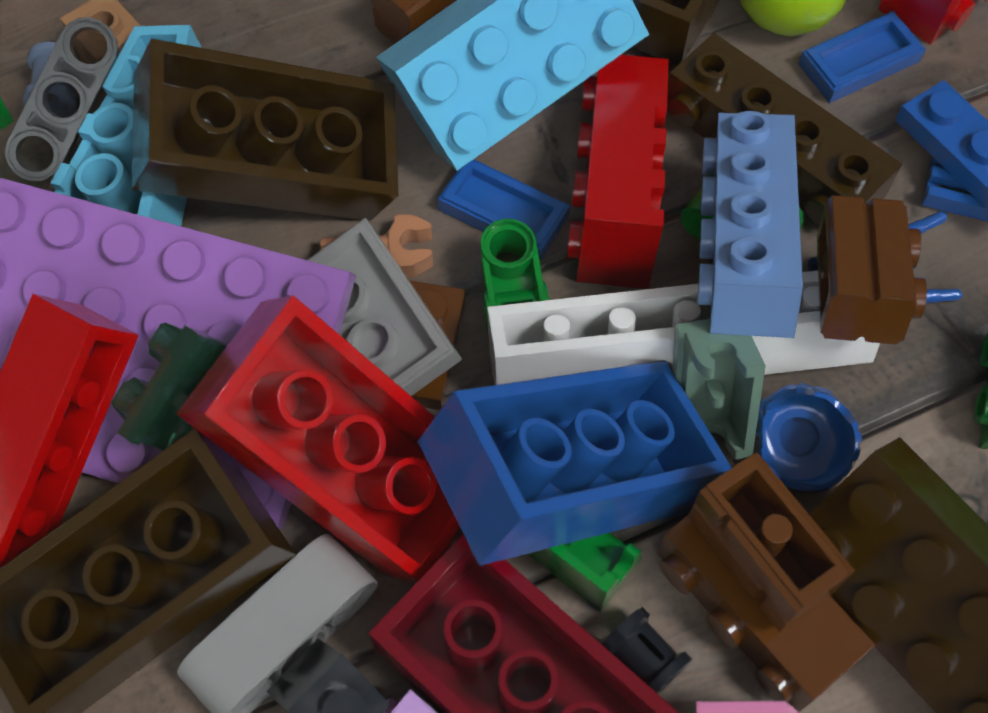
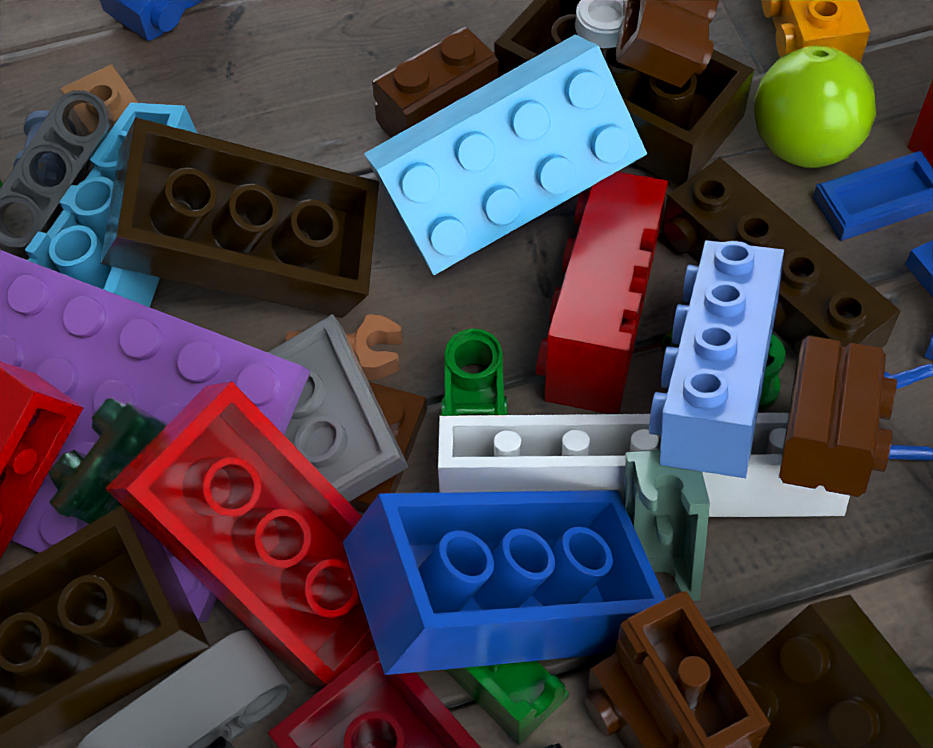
camera: 10 degrees right, 5 degrees down
blue tile [438,159,570,260] -> none
blue hair [756,382,862,494] -> none

